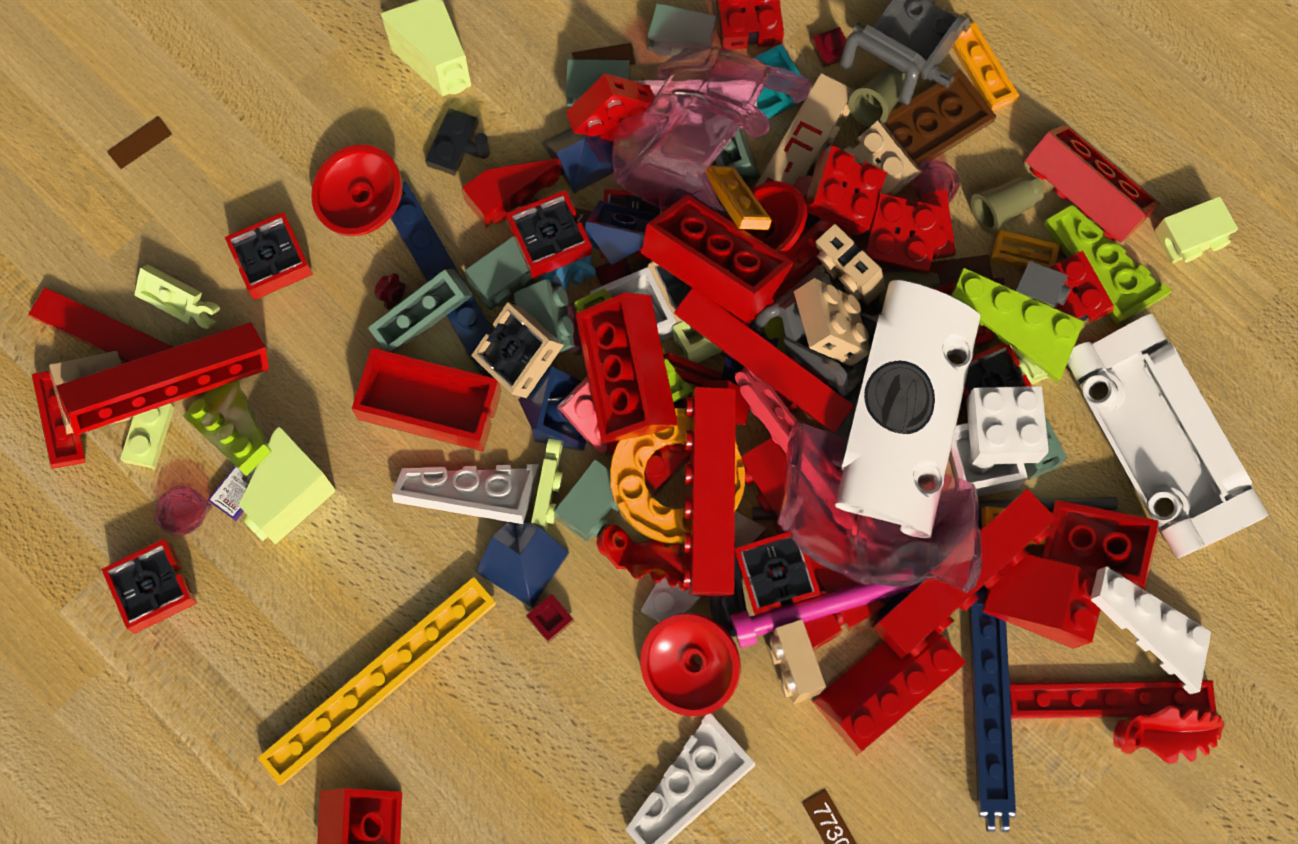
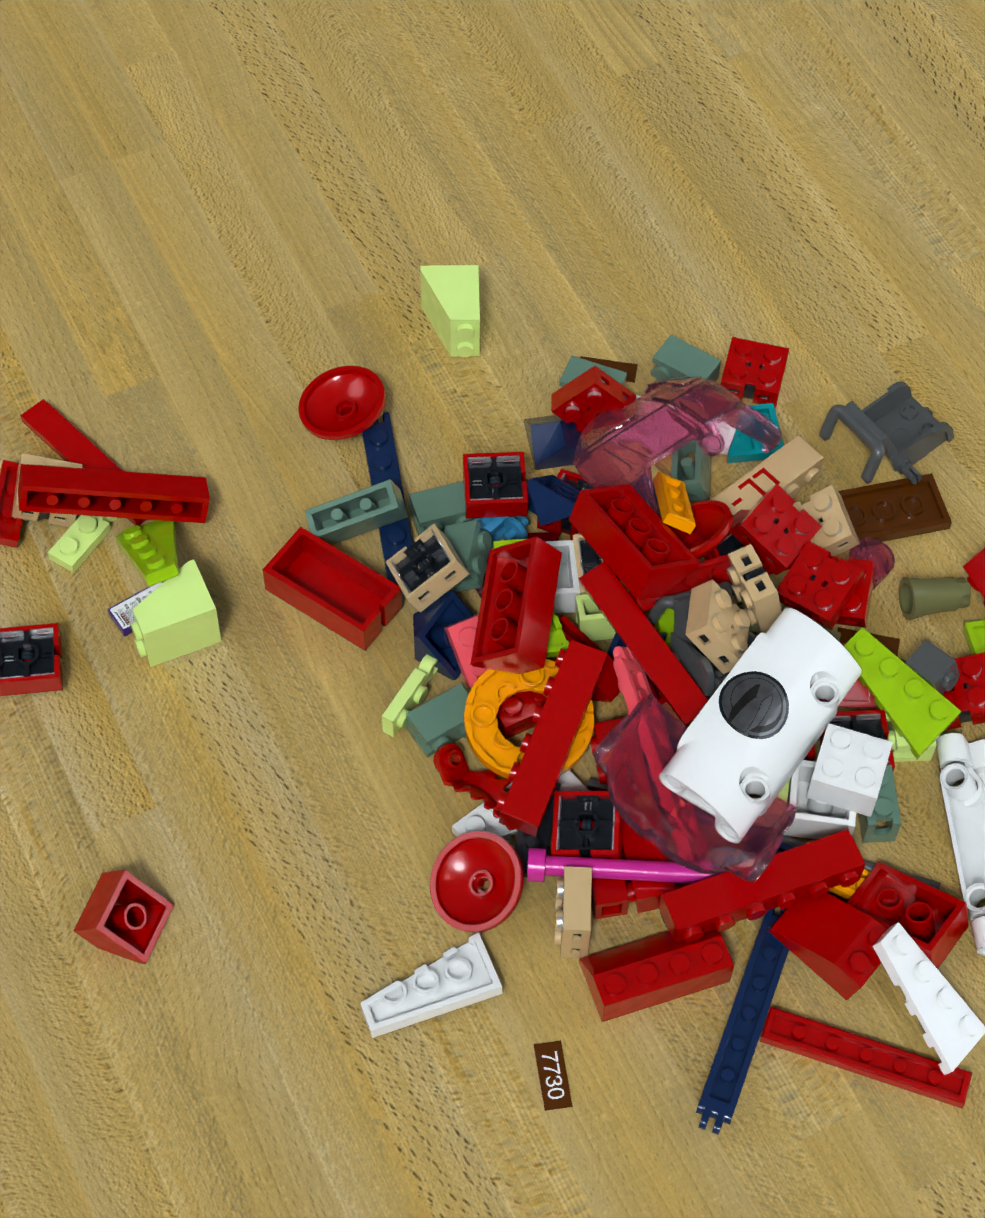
camera: 20 degrees right, 15 degrees down
reddish brown sticker [107,117,172,169] -> none
yellowish green plate [134,264,220,329] -> none
clear pink hat [154,486,212,536] -> none
piece [224,212,313,300] -> none
yellow plate [258,577,496,786] -> none
dark red plate [374,273,406,310] -> none
white wing [392,464,539,524] -> none
black plate [425,108,490,176] -> none
red slope [461,158,562,227] -> none
dark blue slope [476,521,569,609] -> none
dark red plate [526,594,574,643] -> none
dark red plate [811,27,846,68] -> none
olive plant [849,66,906,127] -> none
light orange tile [952,22,1020,111] -> none
light orange tile [990,229,1060,270] -> none
red plant [1113,706,1225,764] -> none

